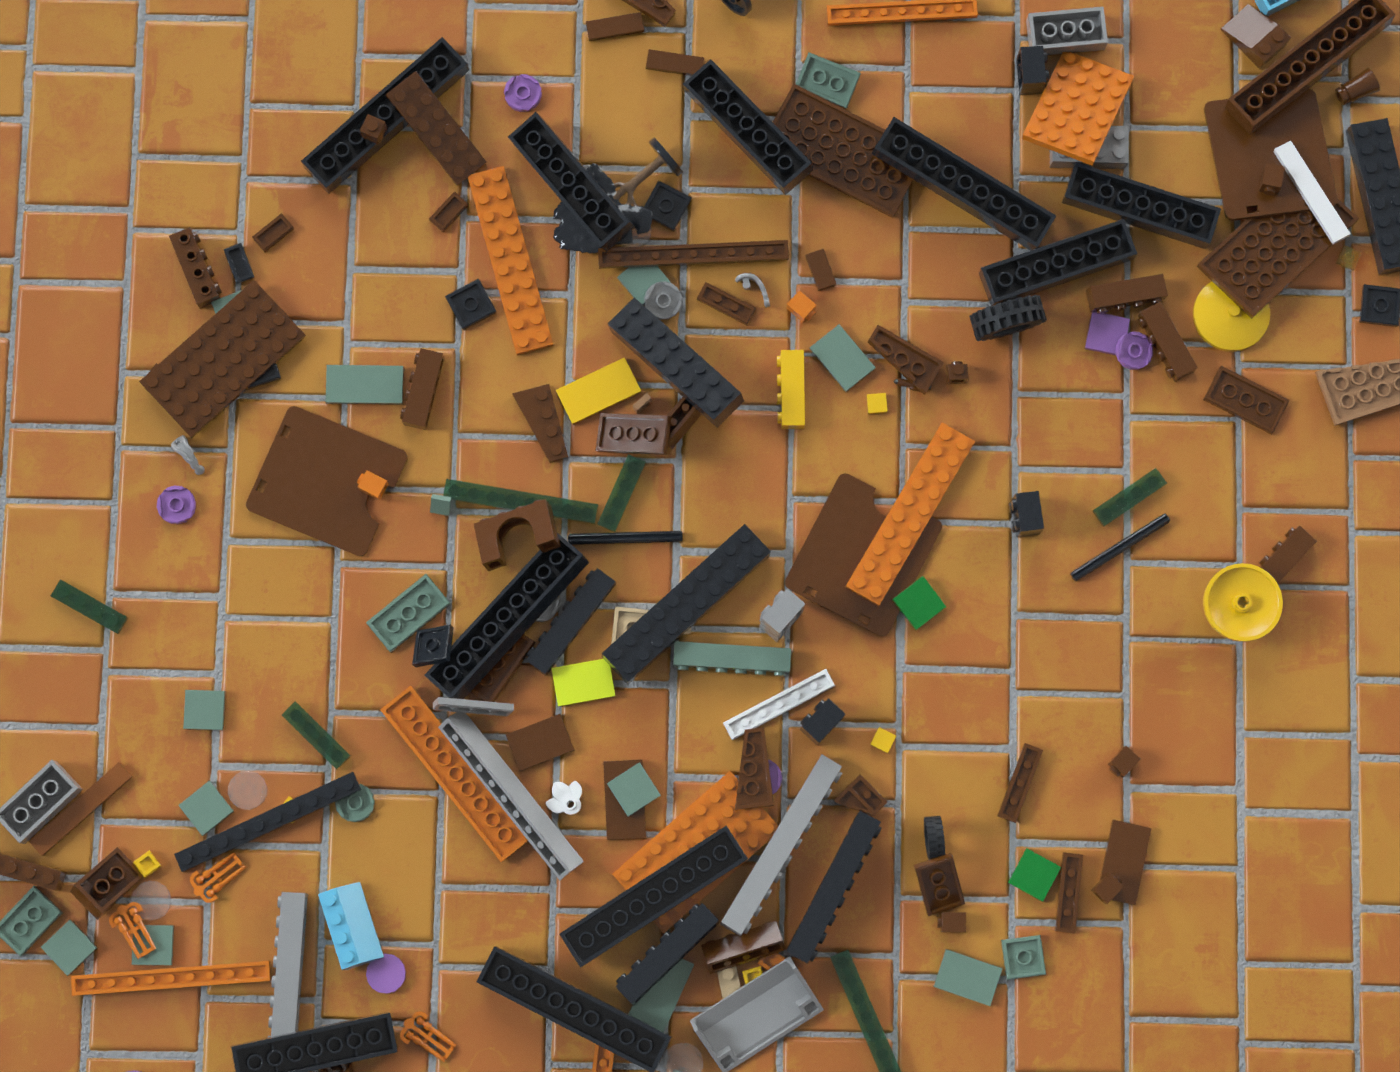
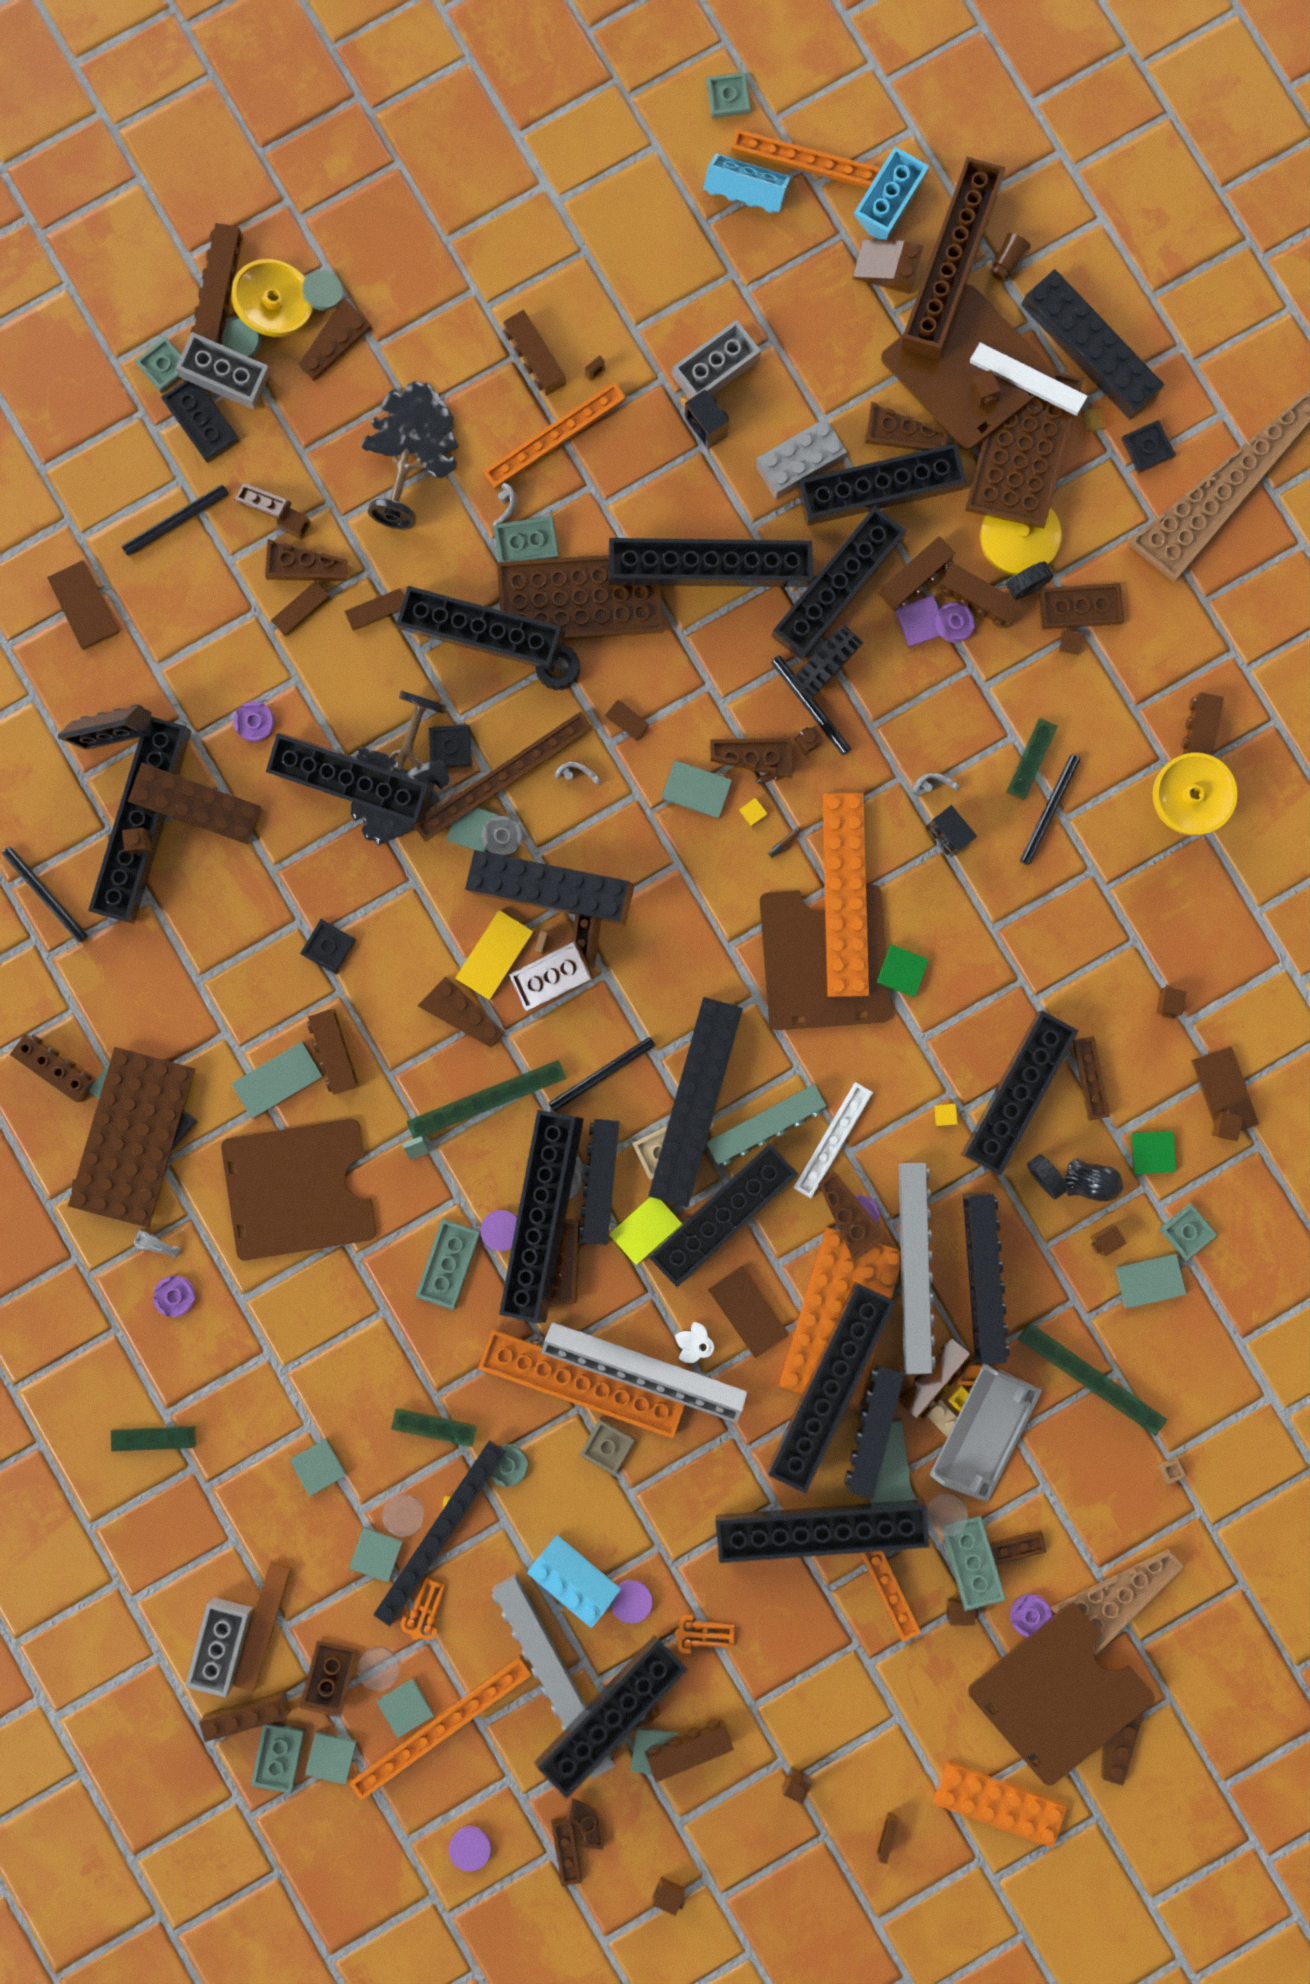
camera: 30 degrees left, 5 degrees up
orange piece [109,902,156,959] -> none
yellow tile [133,850,161,878] -> none
black tile [223,243,254,284] -> none
reddish brown tile [252,213,294,252] -> none
orange brick [357,470,389,501] -> none
black tile [412,624,454,668] -> none
reddish brown tile [429,191,469,233] -> none
light grey tile [433,697,514,716] -> none
orange plate [468,166,553,355] -> none
reddish brown arch [474,499,561,571] -> none
reddish brown tile [506,714,574,771] -> none
clear green plate [597,454,646,532] -> none
sand green tile [607,762,661,817] -> none
reddish brown tile [697,282,756,326] -> none
light grey brick [759,588,805,642] -> none
yellow brick [777,350,805,429] -> none
orange brick [786,290,817,323] -> none
black brick [800,698,846,745] -> none
reddish brown wing [834,774,887,816] -> none
reddish brown tile [914,853,965,916] -> none
orange plate [1022,52,1134,166] -> none
reddish brown plate [1055,852,1083,934] -> none
none -> black axle [2,847,88,943]
none -> black slope [58,705,151,750]
none -> medium lavender tile [481,1210,517,1251]
none -> light grey piece [492,483,517,527]
none -> black tyre [535,644,580,691]
none -> dark tan tile [579,1418,636,1476]
none -> black brick [648,1143,798,1288]
none -> piece [768,829,800,858]
none -> black axle [771,656,851,756]
none -> reddish brown wing [866,401,948,451]
none -> light grey piece [913,773,960,793]
none -> black brick [960,1011,1079,1176]
none -> black tyre [1006,561,1054,600]
none -> reddish brown tile [1059,630,1083,655]
none -> black piece [1064,1158,1124,1202]

